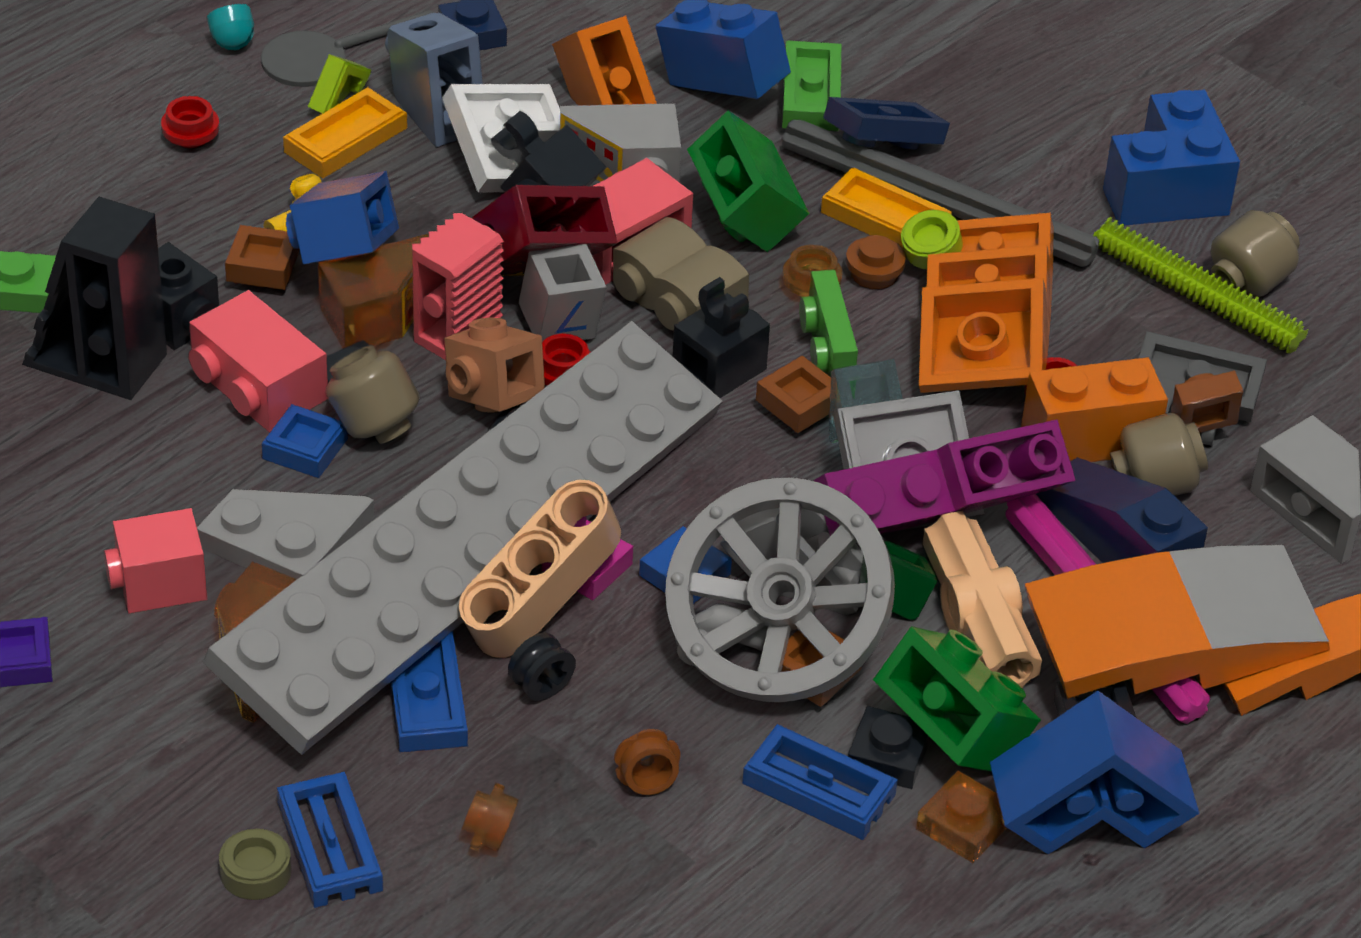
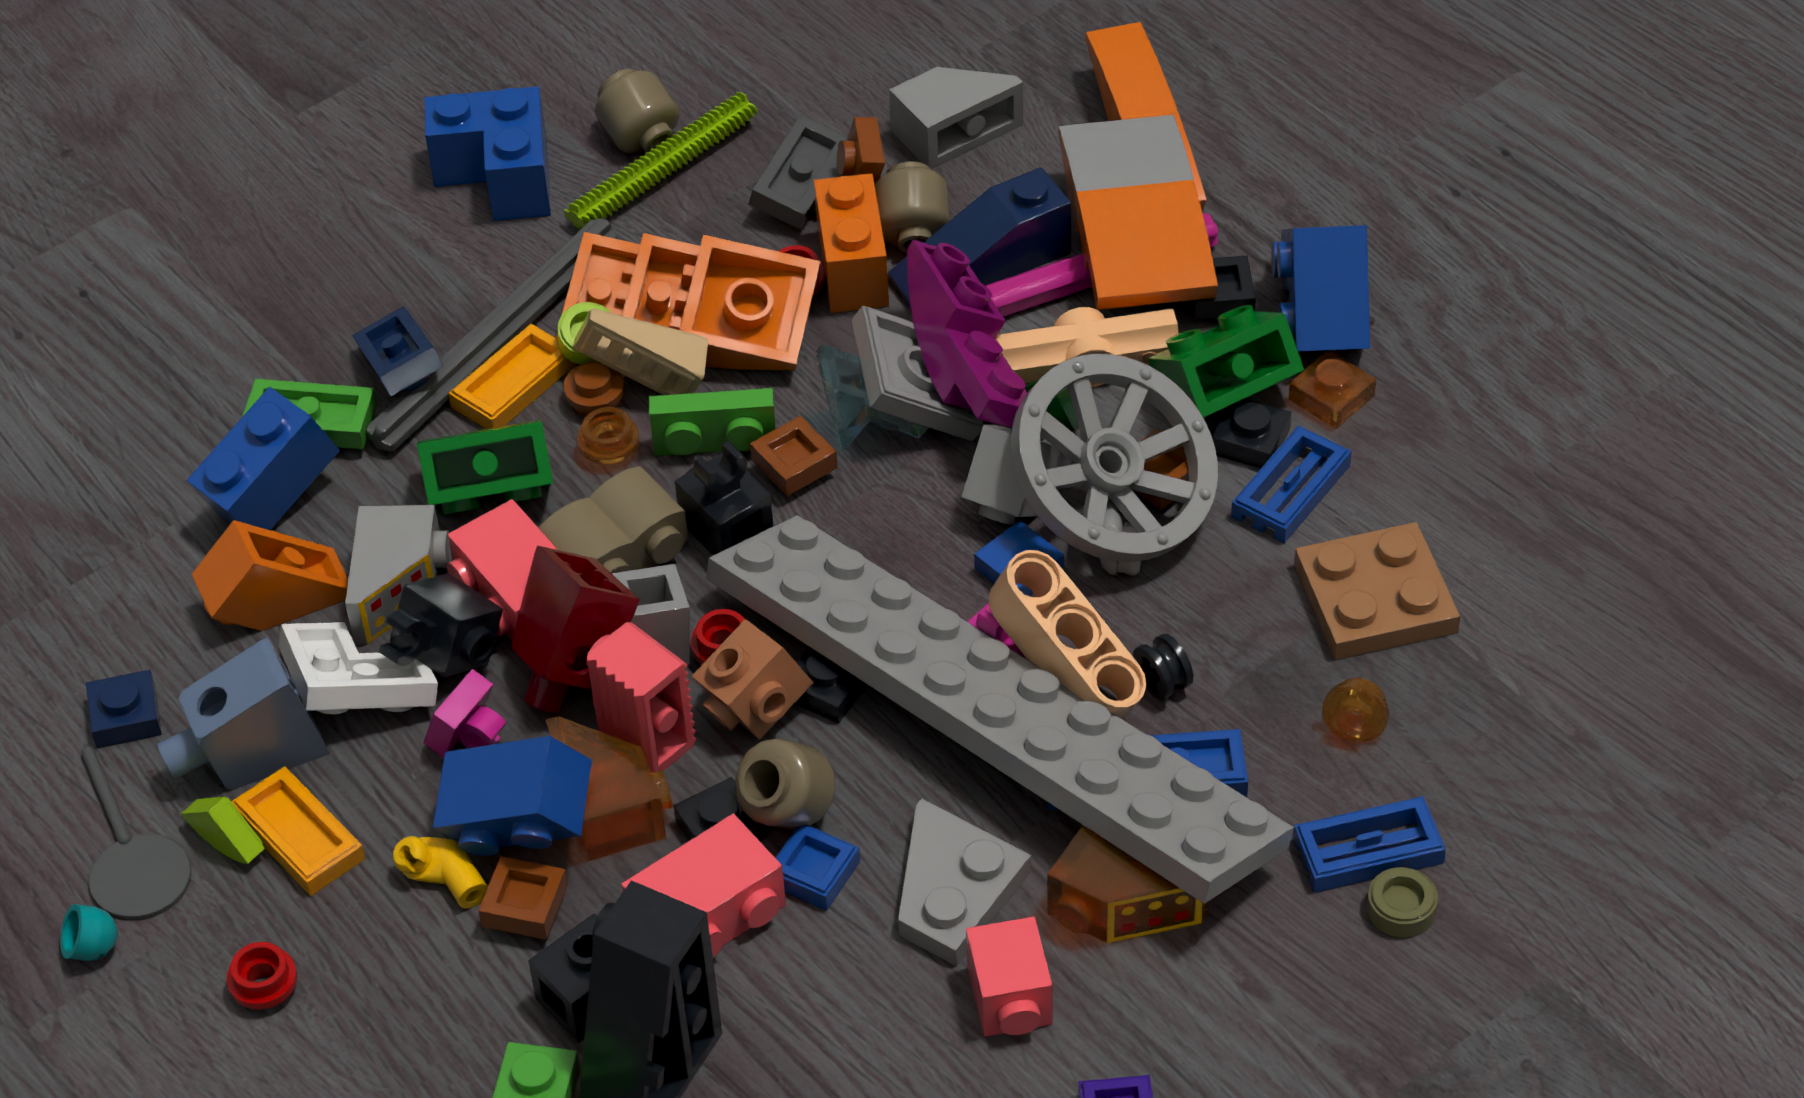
camera: 80 degrees left, 5 degrees up
dark orange plate [614,729,680,795] -> none
none -> dark pink tile [423,669,507,758]
none -> tan slope [573,308,708,395]
none -> medium nougat plate [1294,522,1460,660]

